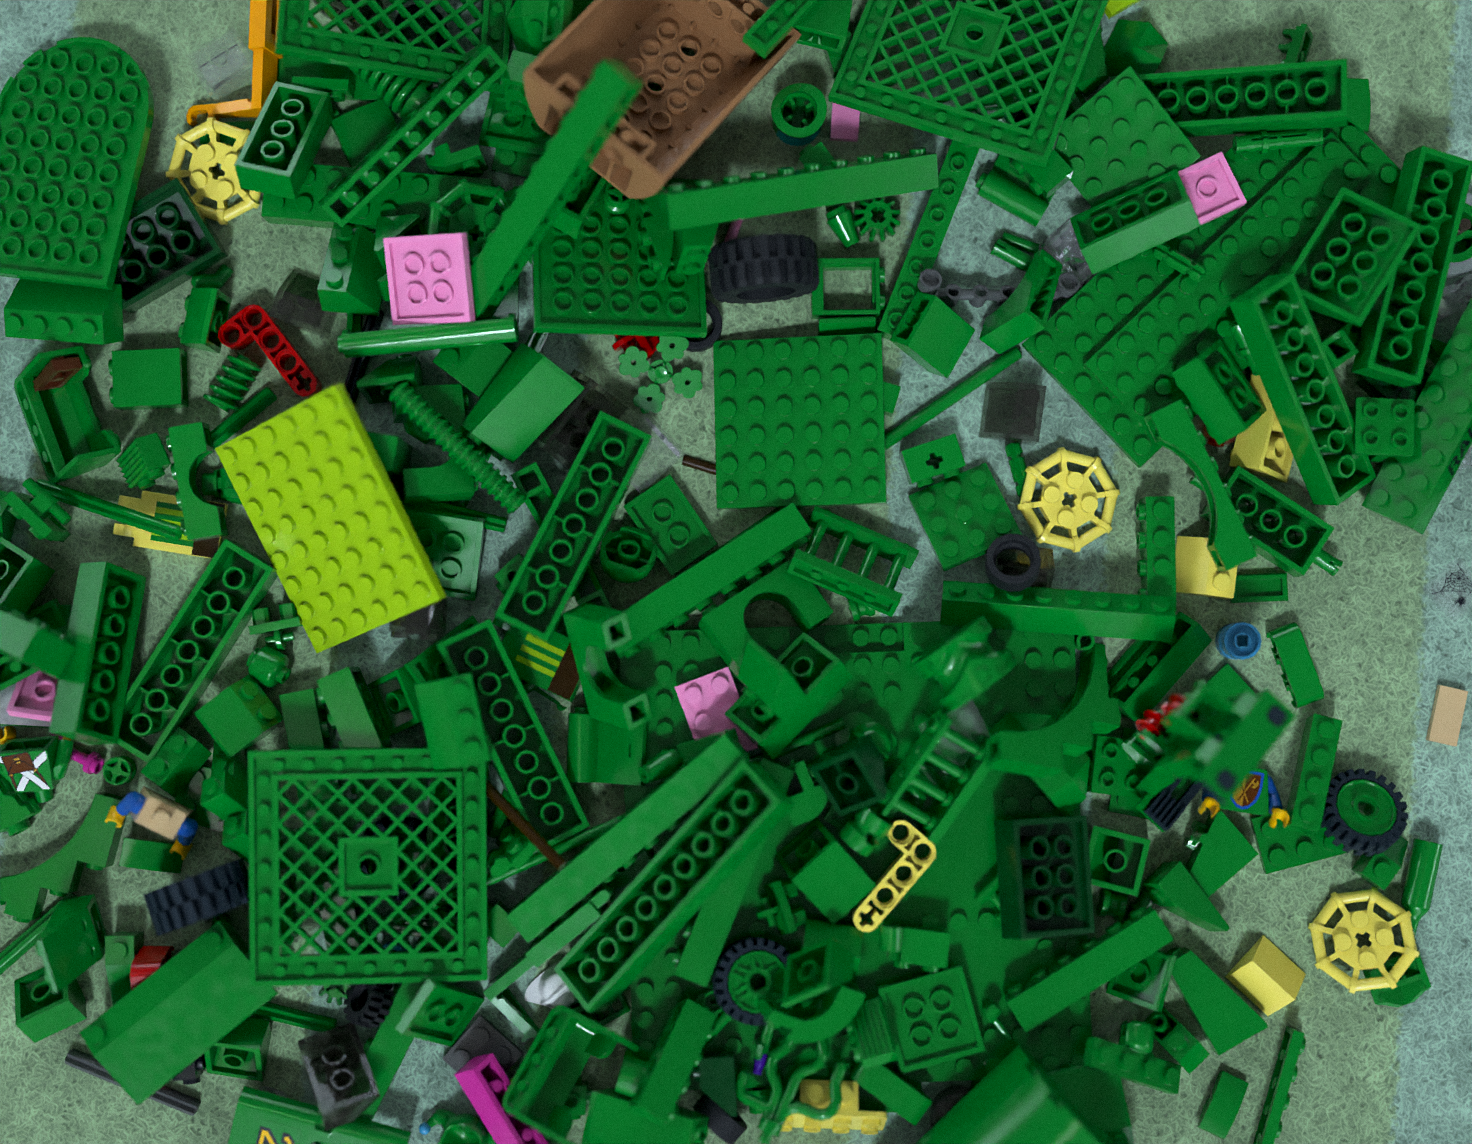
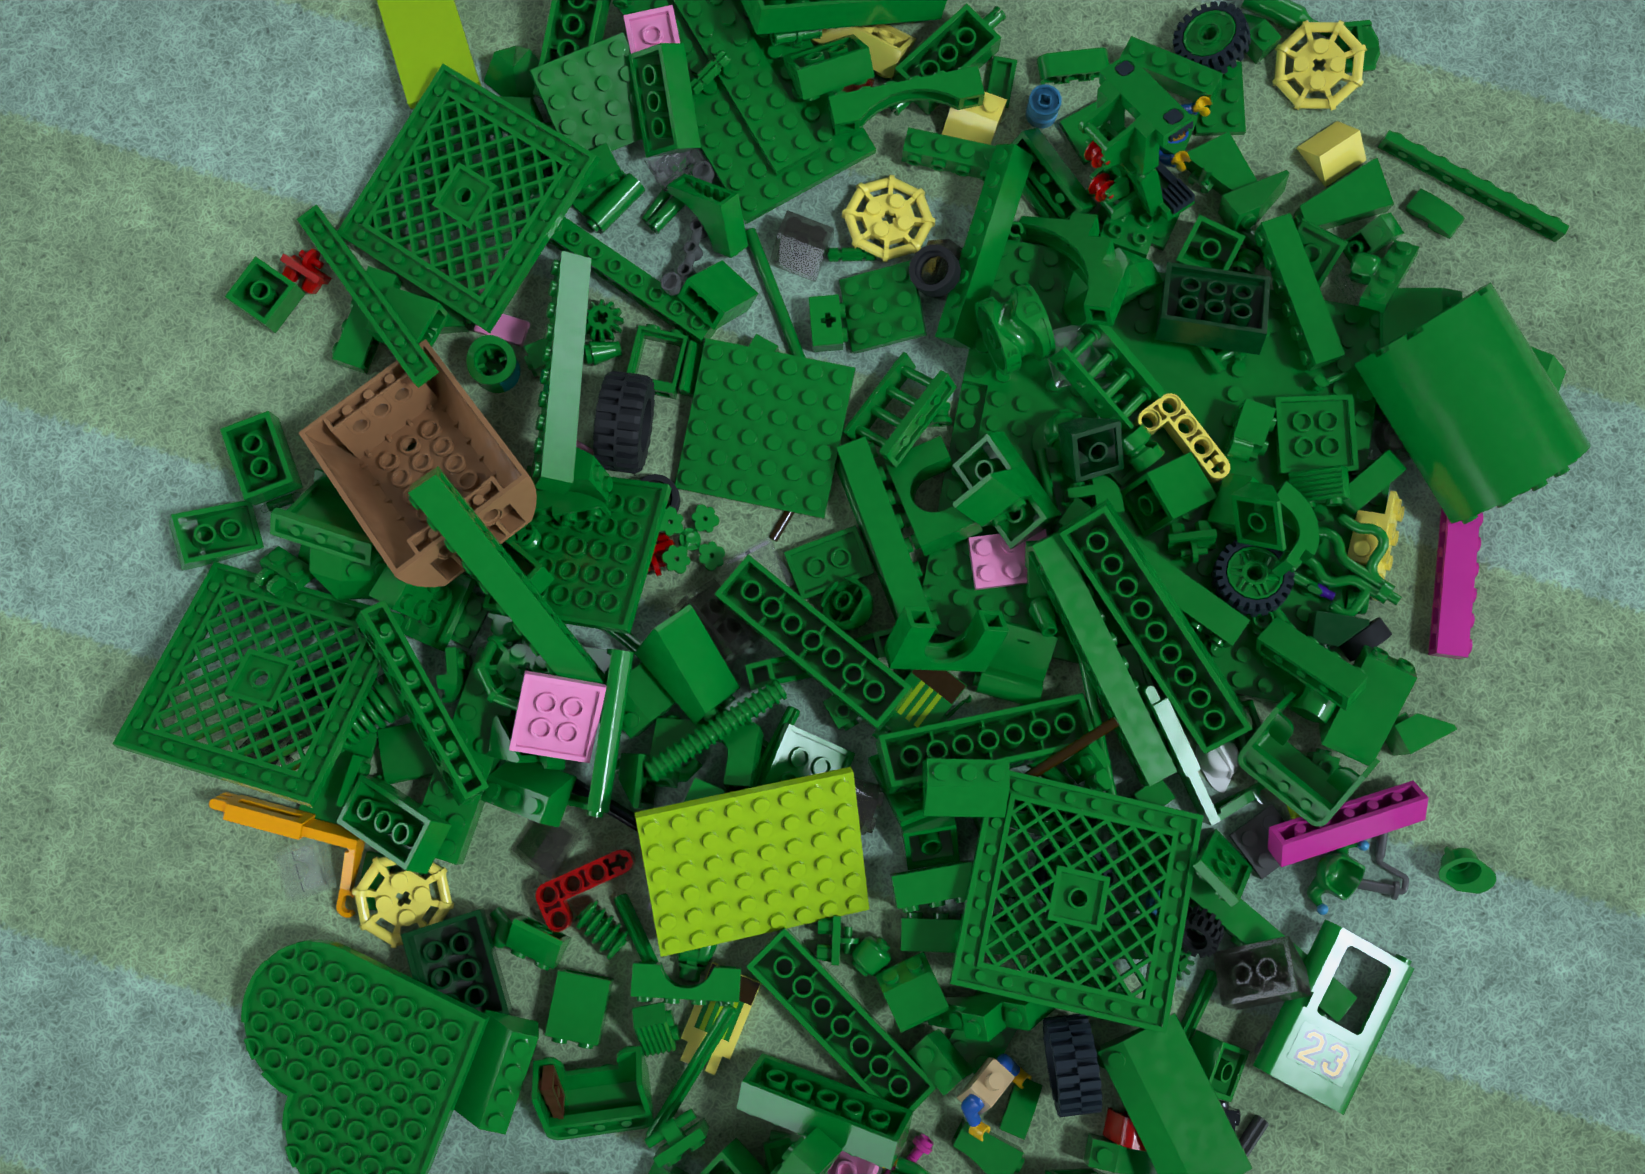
camera: 75 degrees left, 5 degrees down
green wheel [102,756,137,785] -> none

